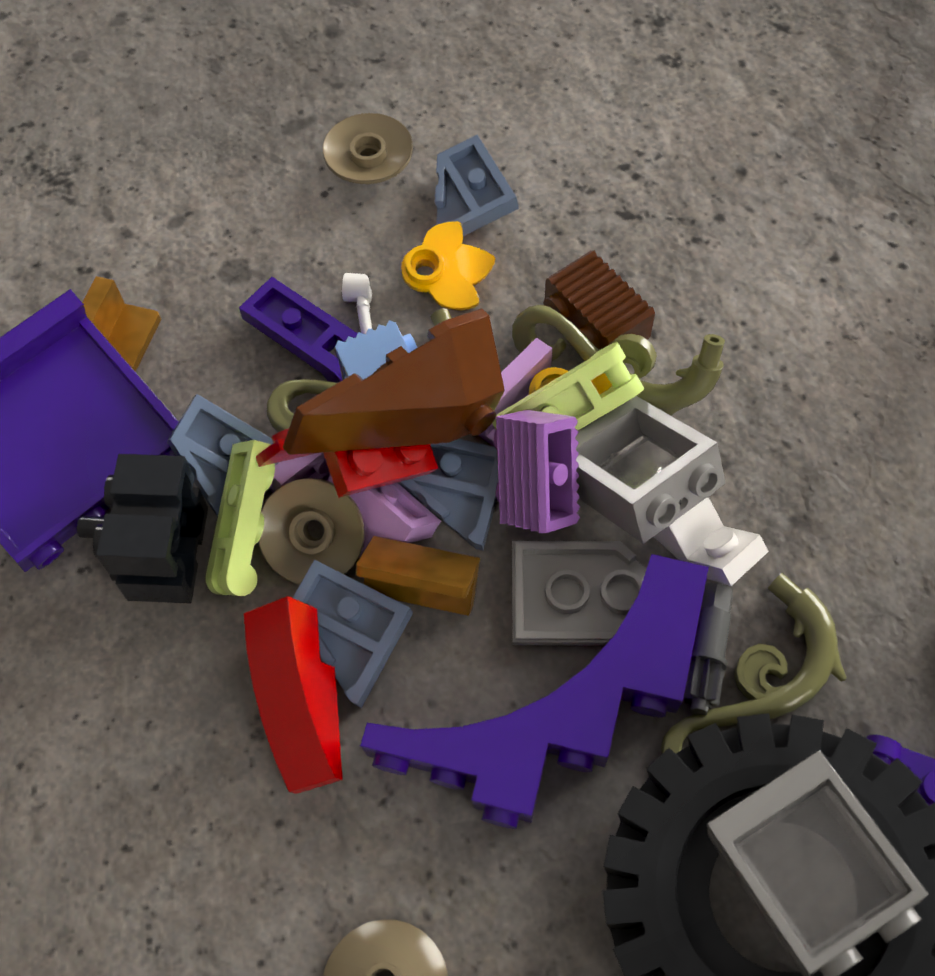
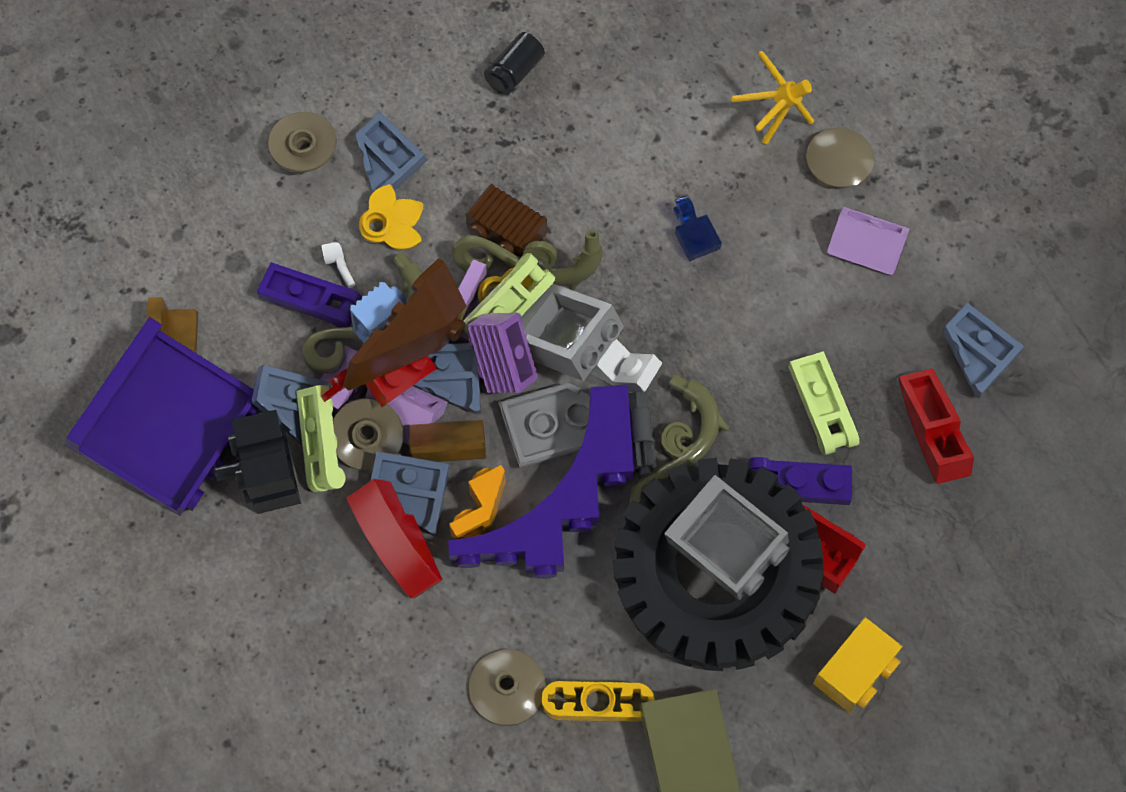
camera: 20 degrees left, 5 degrees up
none -> light orange slope [449,465,506,540]
none -> black piece [484,32,545,95]
none -> clear blue plate [673,195,722,262]

